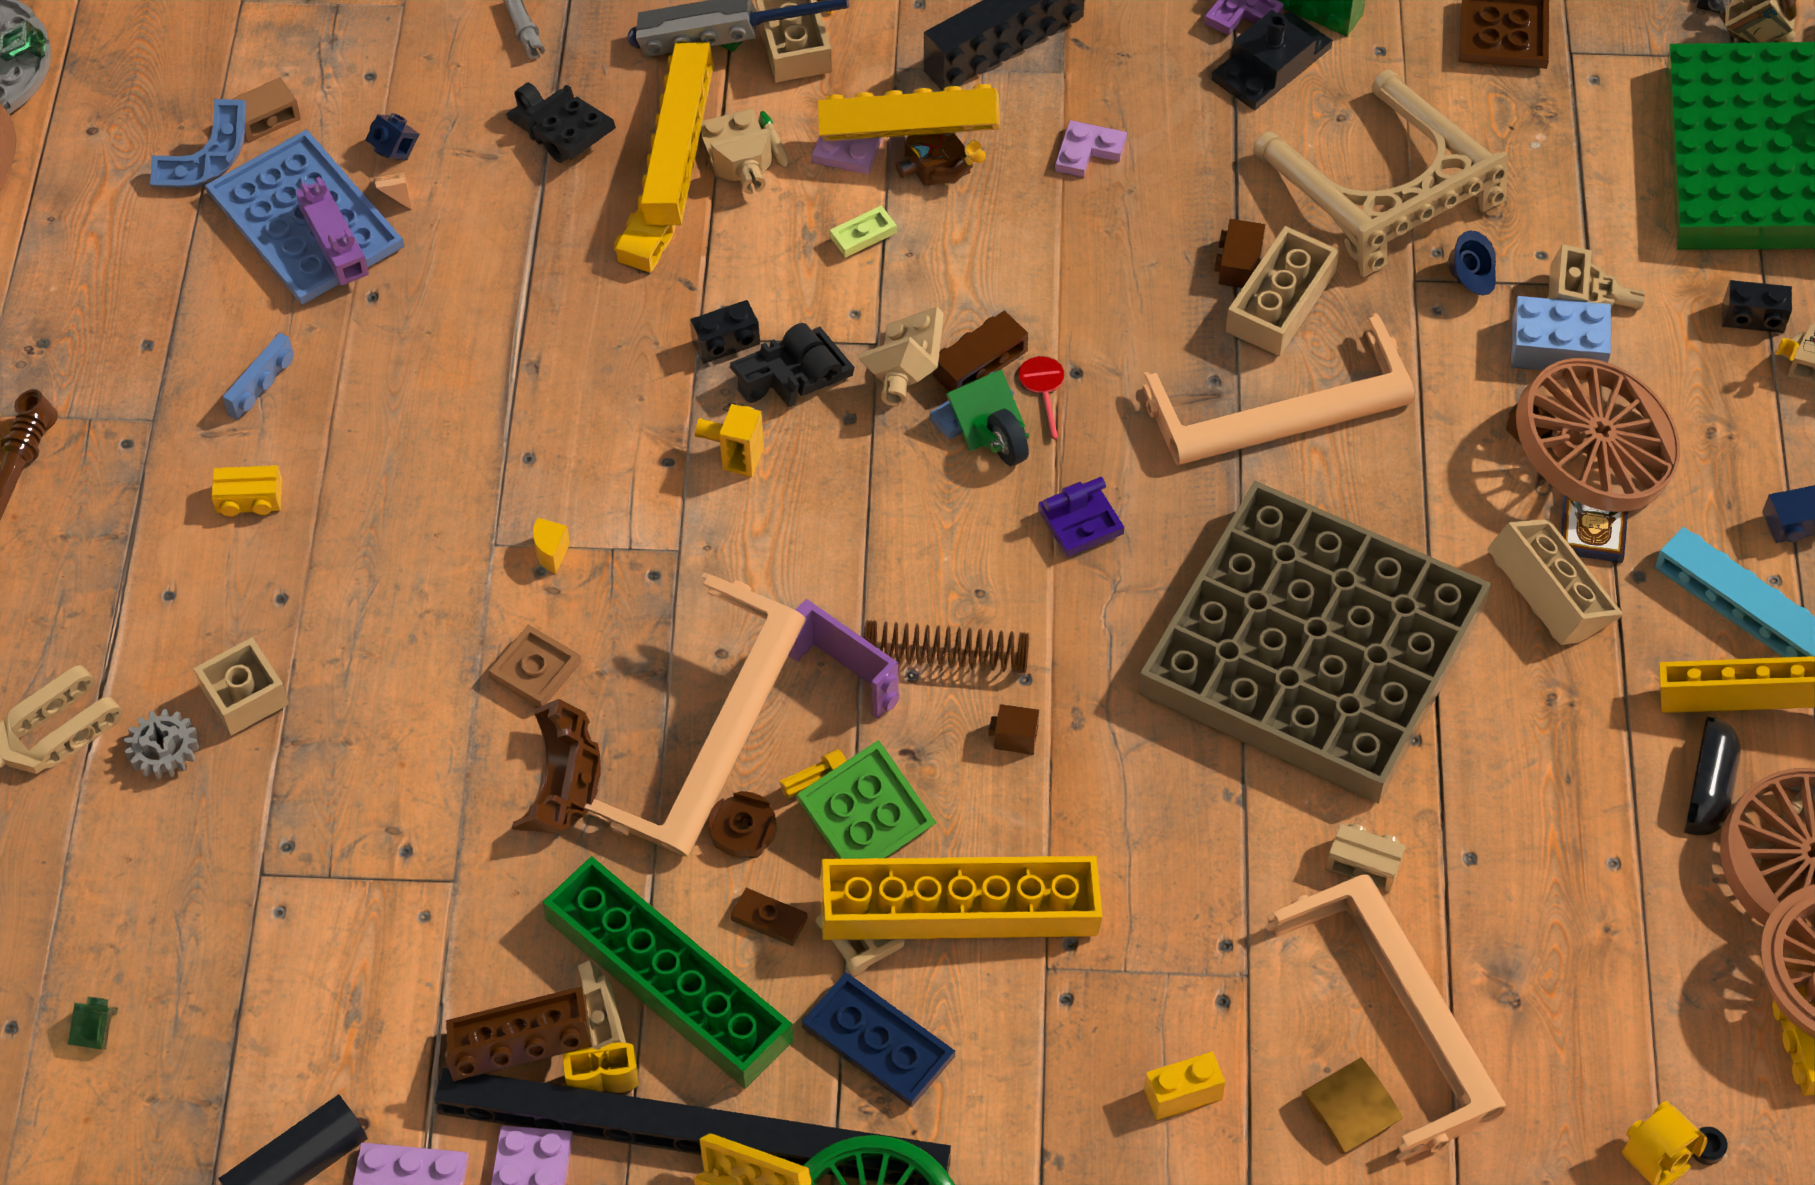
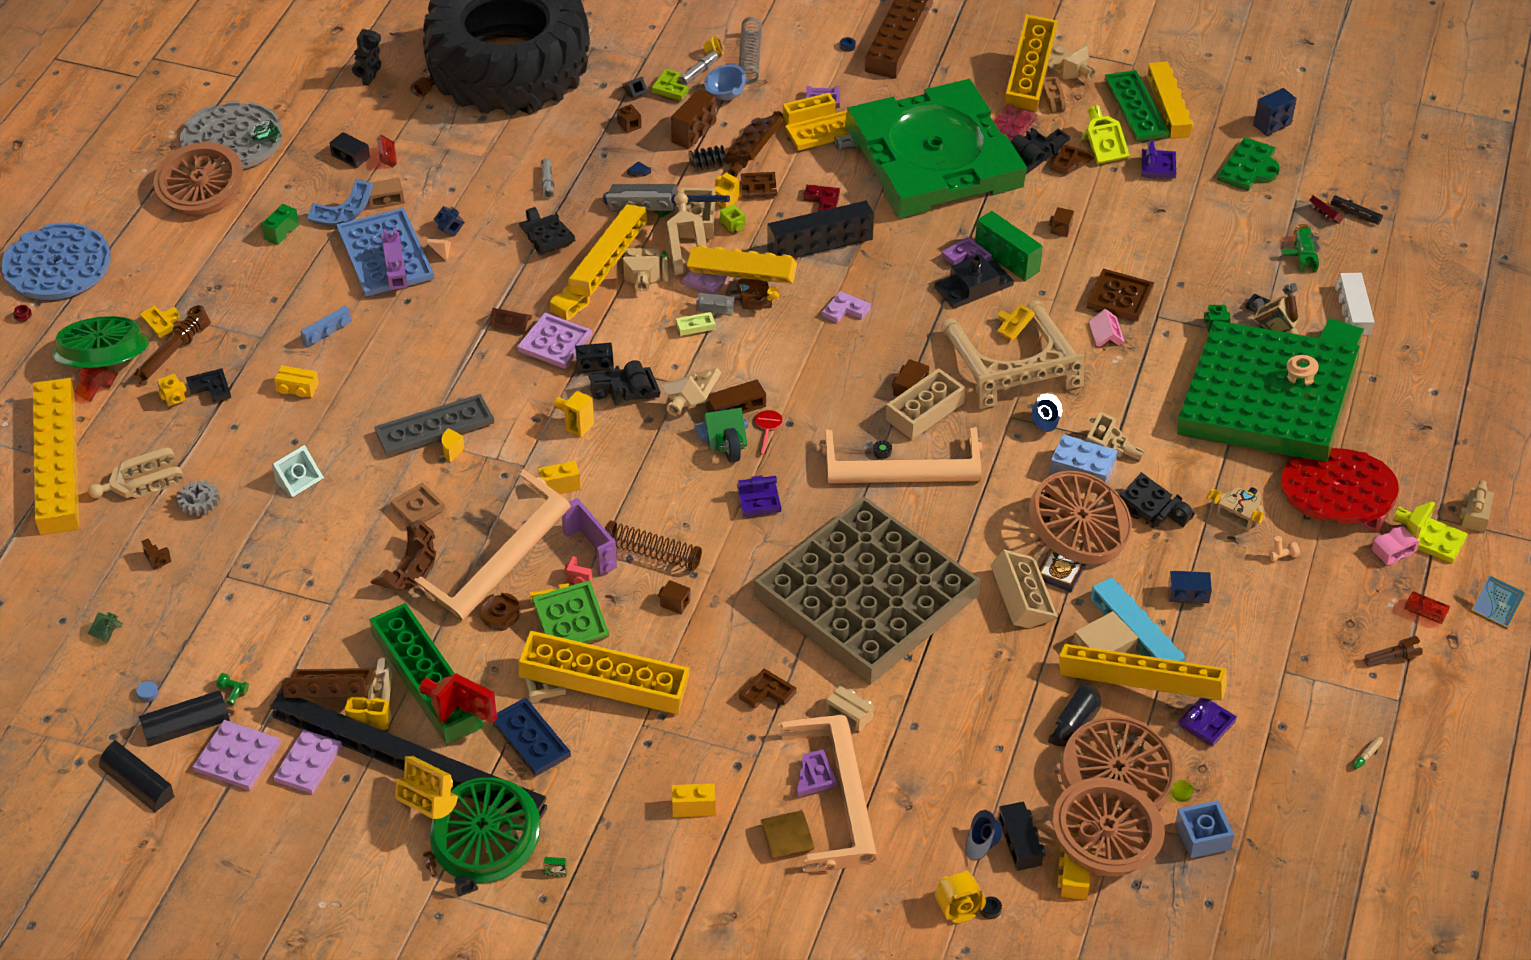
camera: 15 degrees right, 10 degrees down
tan brick [193,637,289,736] -> none
reddish brown plate [731,887,808,946] -> none
black brick [1722,280,1792,333] -> none
none -> medium blue tile [137,681,159,702]
none -> reddish brown bracket [141,538,171,569]
none -> yellow brick [157,373,187,407]
none -> black plate [186,368,231,403]
none -> green piece [216,673,249,706]
none -> green brick [261,203,299,245]
none -> light aqua slope [272,445,324,497]
none -> black brick [329,132,370,168]
none -> dark grey plate [374,394,494,457]
none -> clear red plate [377,135,397,168]
none -> red plate [419,673,497,724]
none -> copper panel [489,308,532,332]
none -> lavender plate [517,313,592,369]
none -> yellow brick [538,461,581,494]
none -> coral bracket [565,556,593,584]
none -> tan piece [667,192,707,276]
none -> light grey hinge [696,293,734,315]
none -> lime brick [720,204,746,232]
none -> reddish brown plate [739,668,797,709]
none -> medium lavender wing [797,750,837,797]
none -> black tile [873,441,892,459]
none -> dark blue piece [965,810,1002,861]
none -> yellow hinge [997,304,1035,341]
none -> black brick [998,801,1046,871]
none -> tan brick [1073,611,1138,654]
none -> bright pink panel [1089,309,1124,347]
none -> black plate [1120,472,1195,529]
none -> green brick [1203,305,1231,333]

